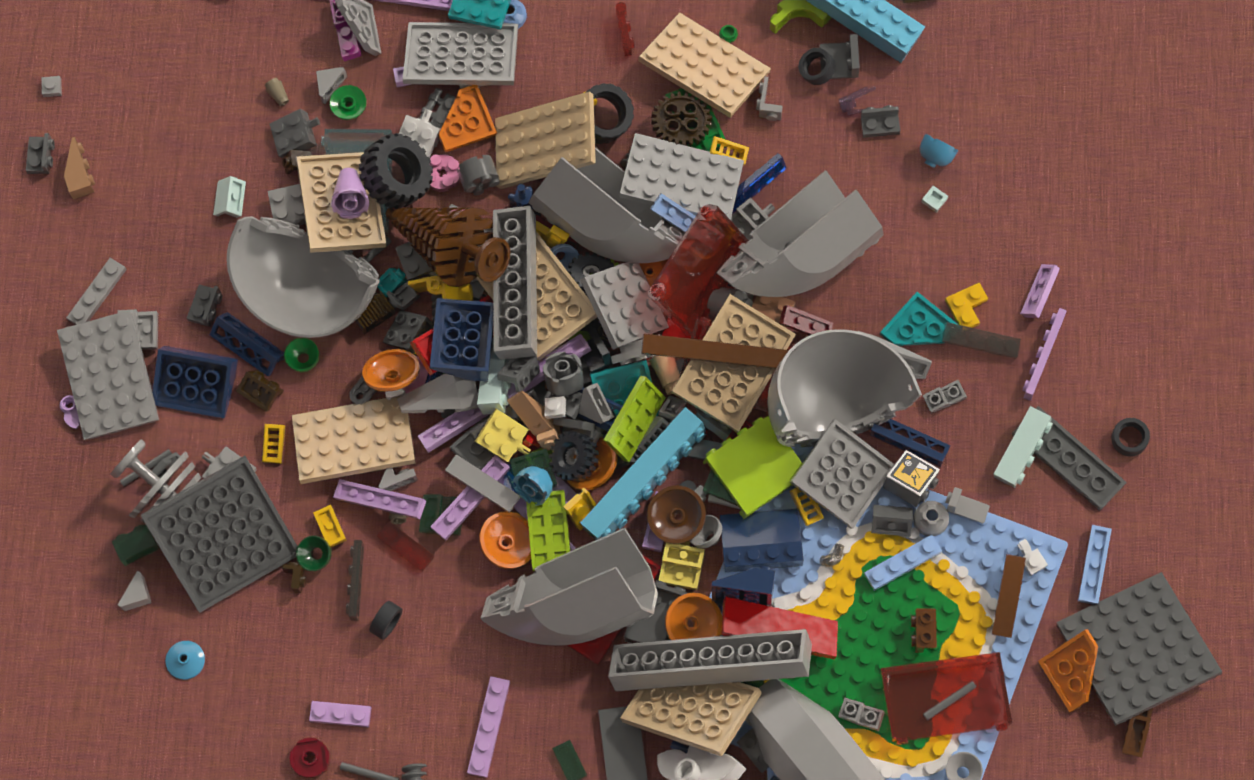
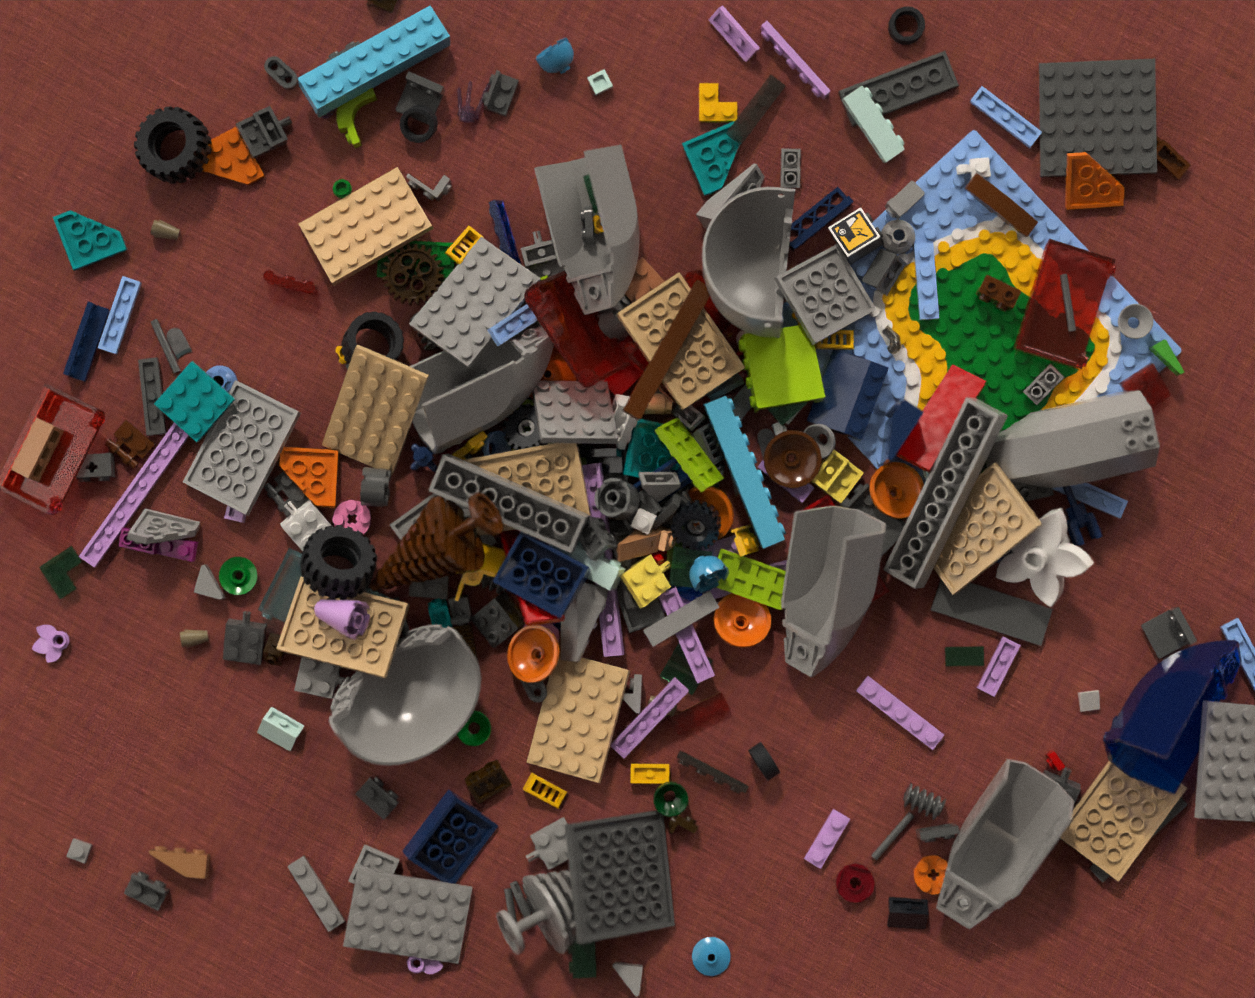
camera: 70 degrees left, 15 degrees up
dark blue fence [209,312,285,376] -> none
plate [779,305,833,336] -> none

